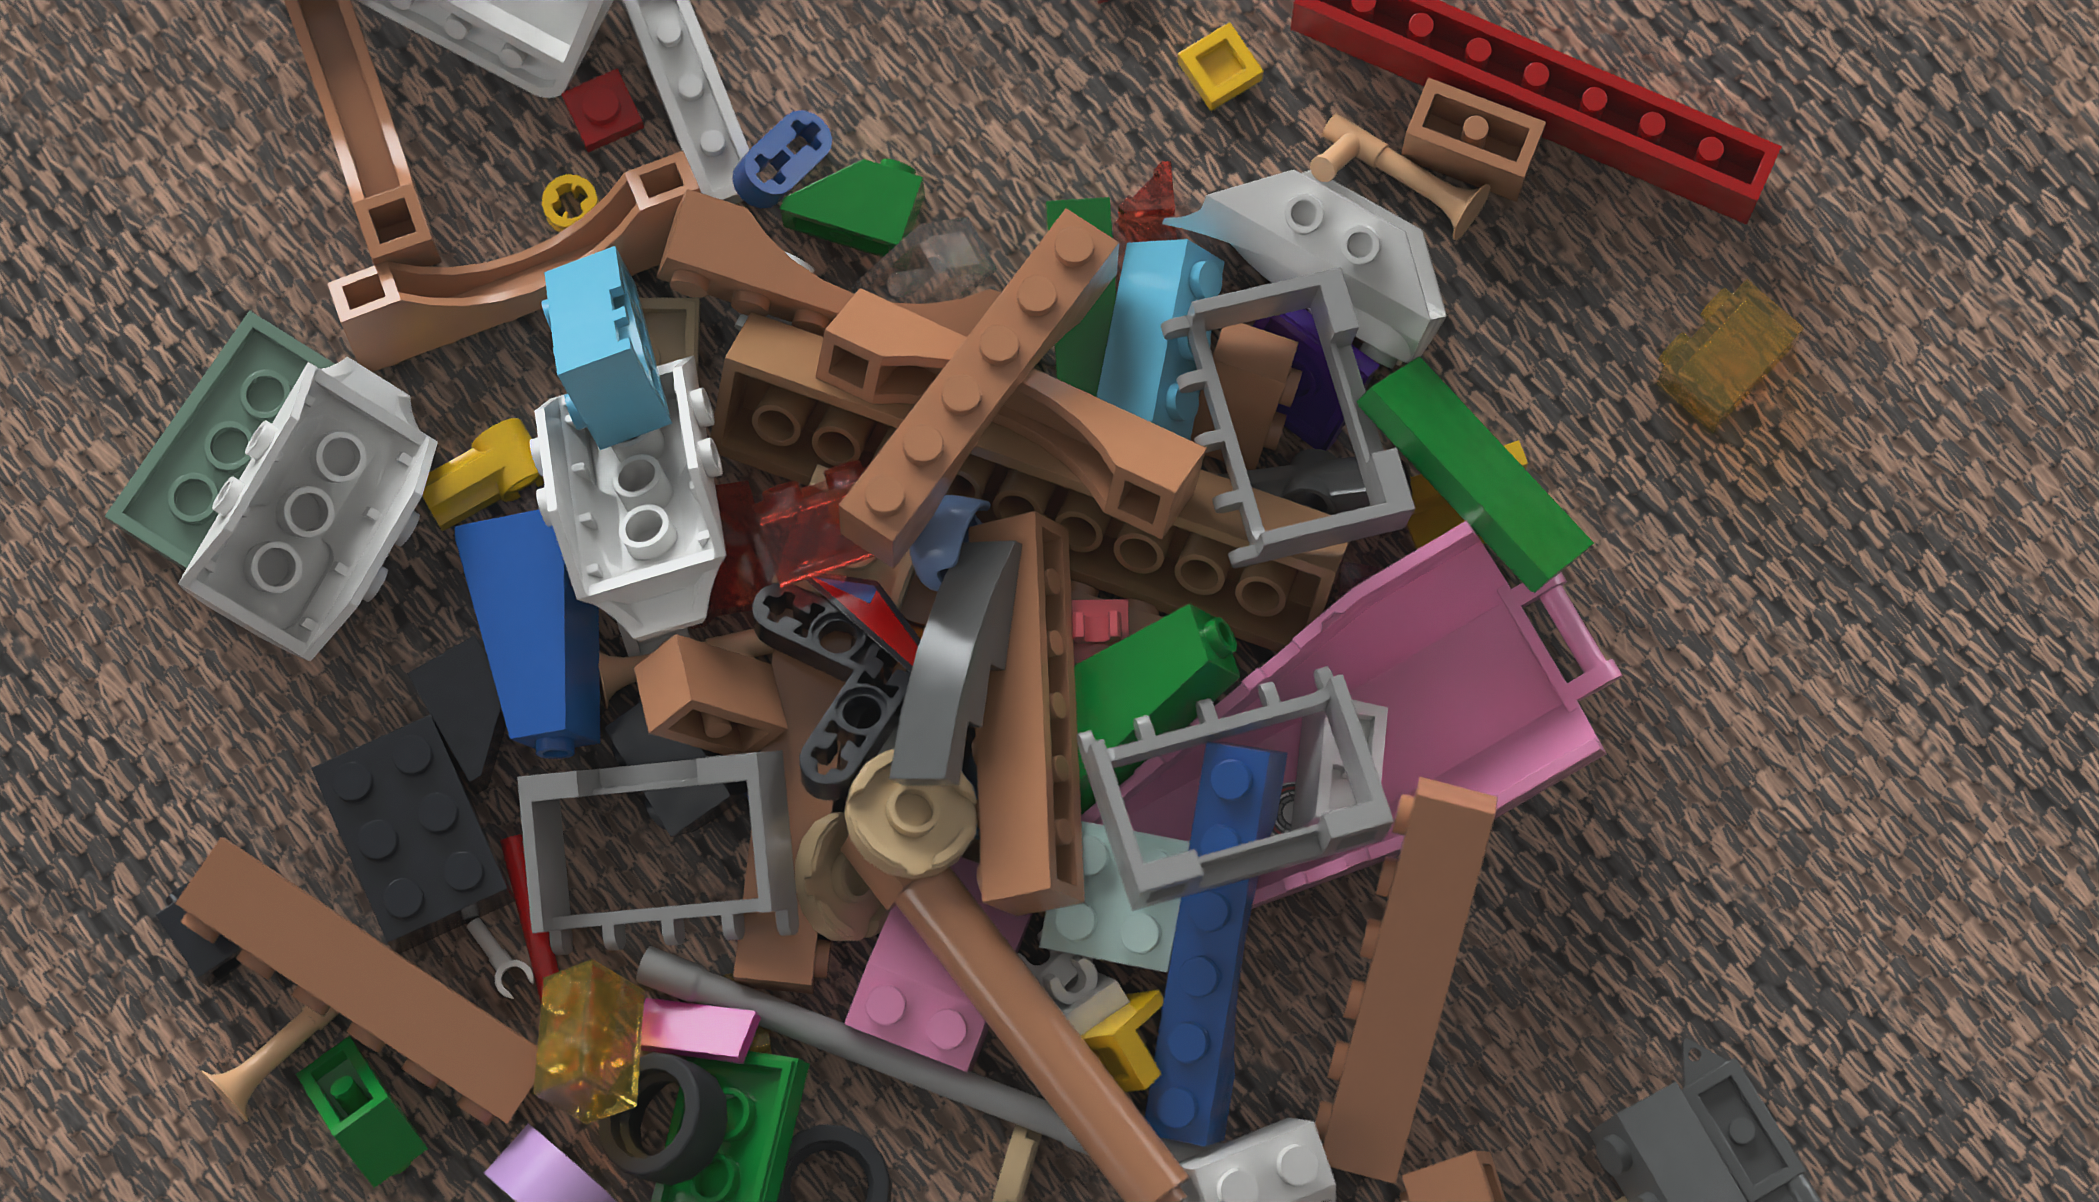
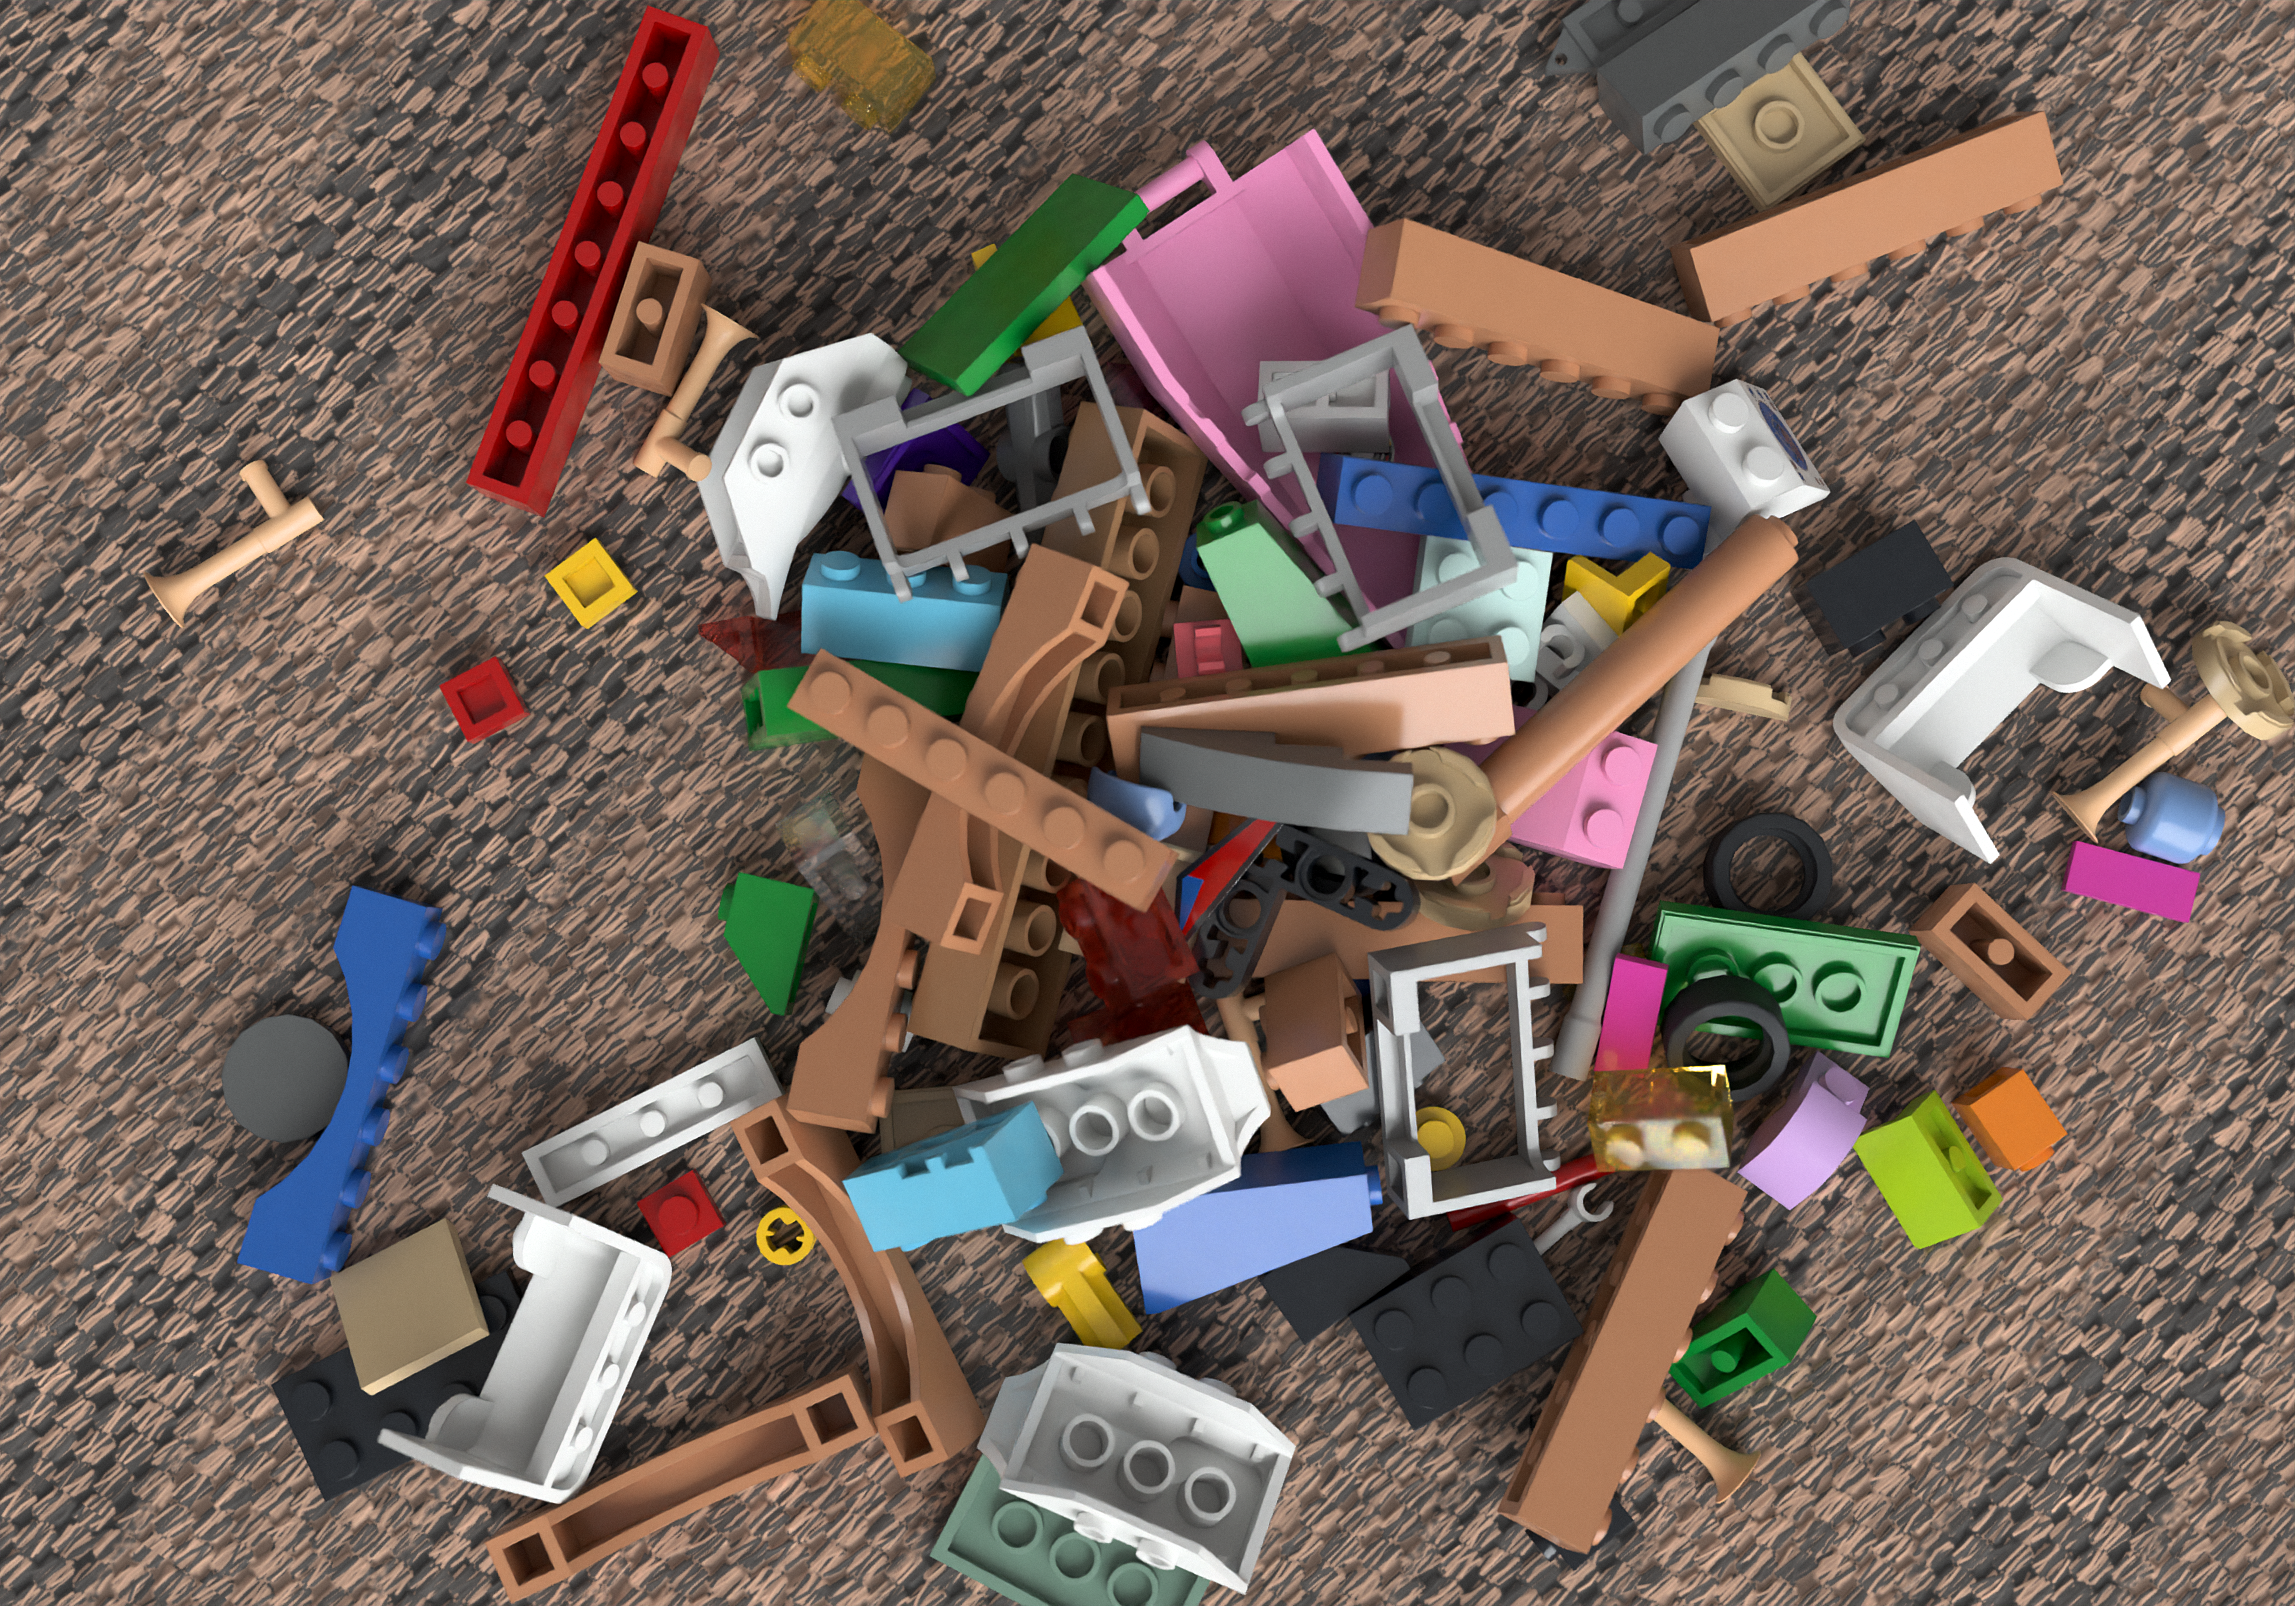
camera: 100 degrees left, 10 degrees up
blue beam [732,110,832,208] -> none
none -> yellow plate [1416,1106,1466,1171]

